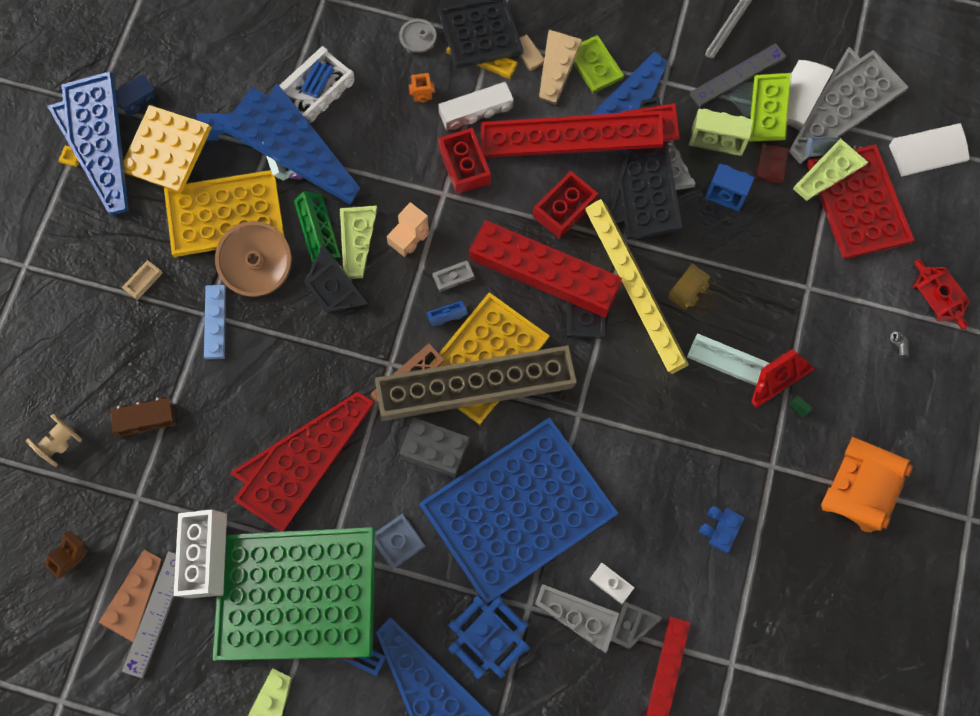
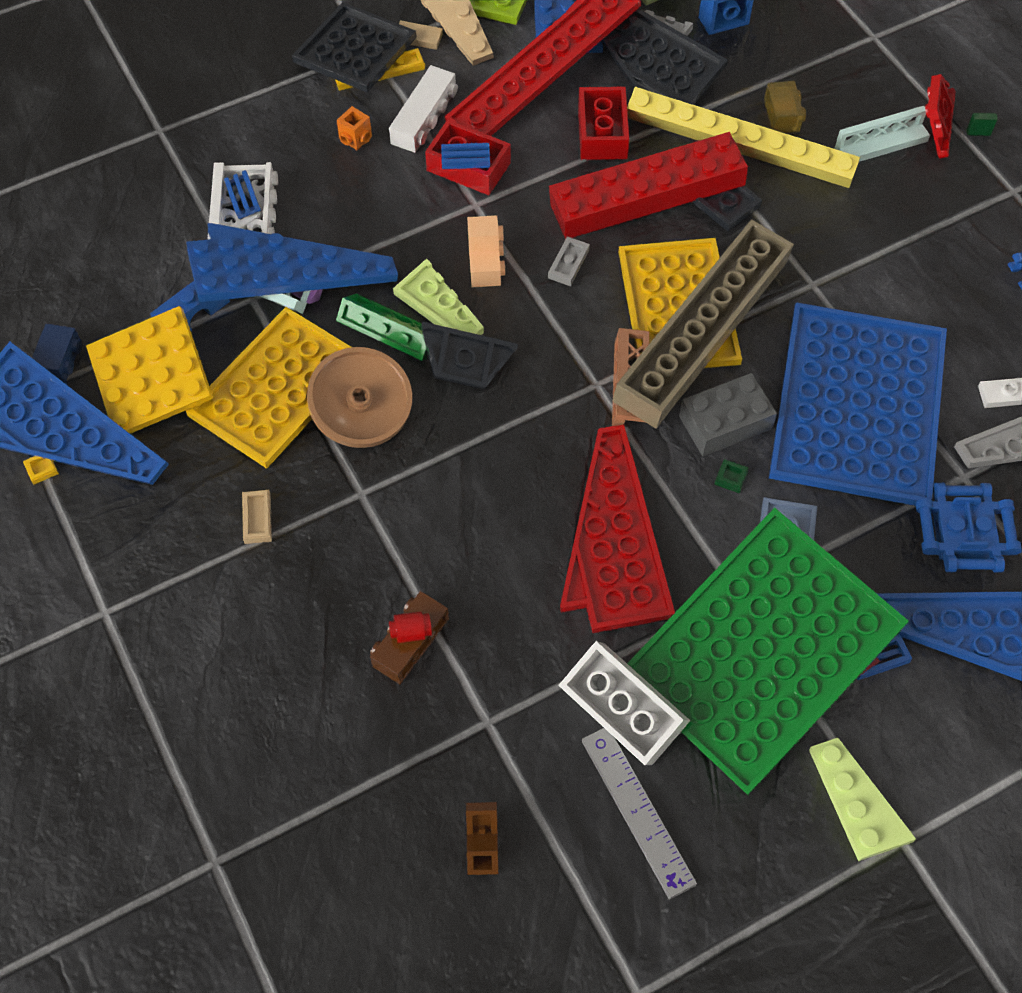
camera: 40 degrees left, 10 degrees down
tan hose [26,414,82,467] -> none
nougat wing [99,550,163,642] -> none
light blue plate [204,285,226,360] -> none
light grey piece [399,19,436,53] -> none
blue plate [426,301,468,326] -> none
dark grey arm [890,331,909,358] -> none
none -> red brick [389,611,432,644]
none -> blue tile [441,143,490,169]
none -> dark green tile [714,459,749,494]

